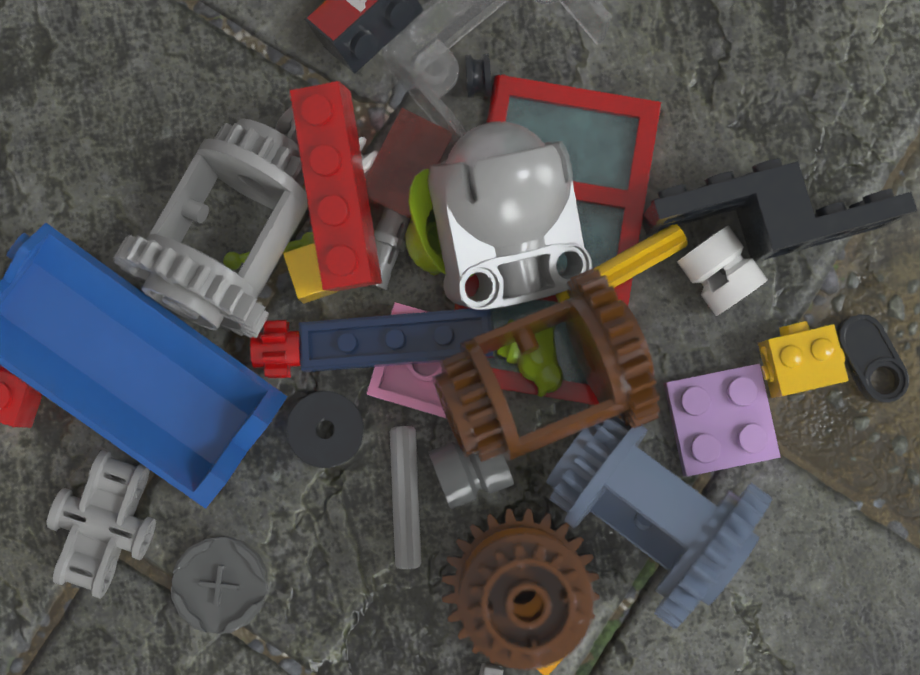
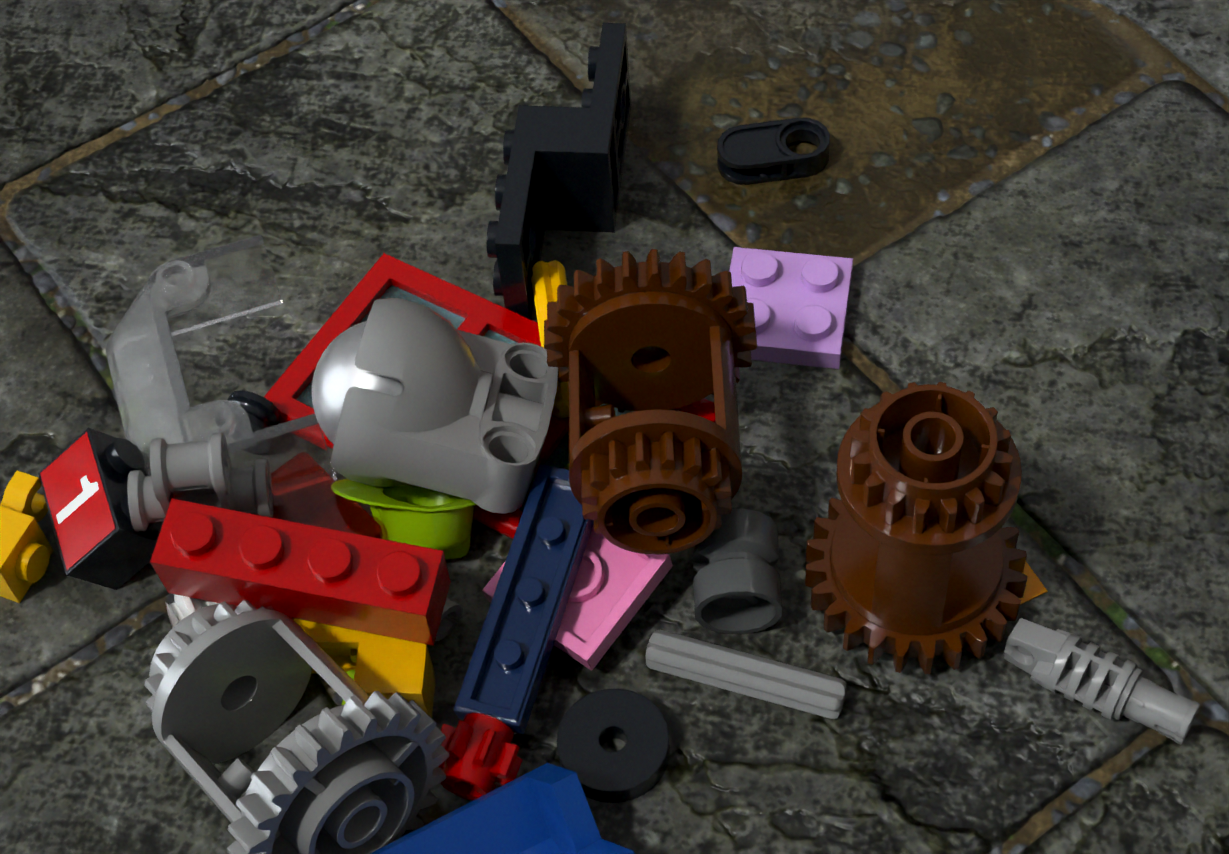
camera: 65 degrees left, 30 degrees down
sand blue piece [546,416,772,629] -> none
white wheel [677,225,768,316] -> none
yellow head [758,321,849,398] -> none
none -> light grey axle [127,432,273,531]

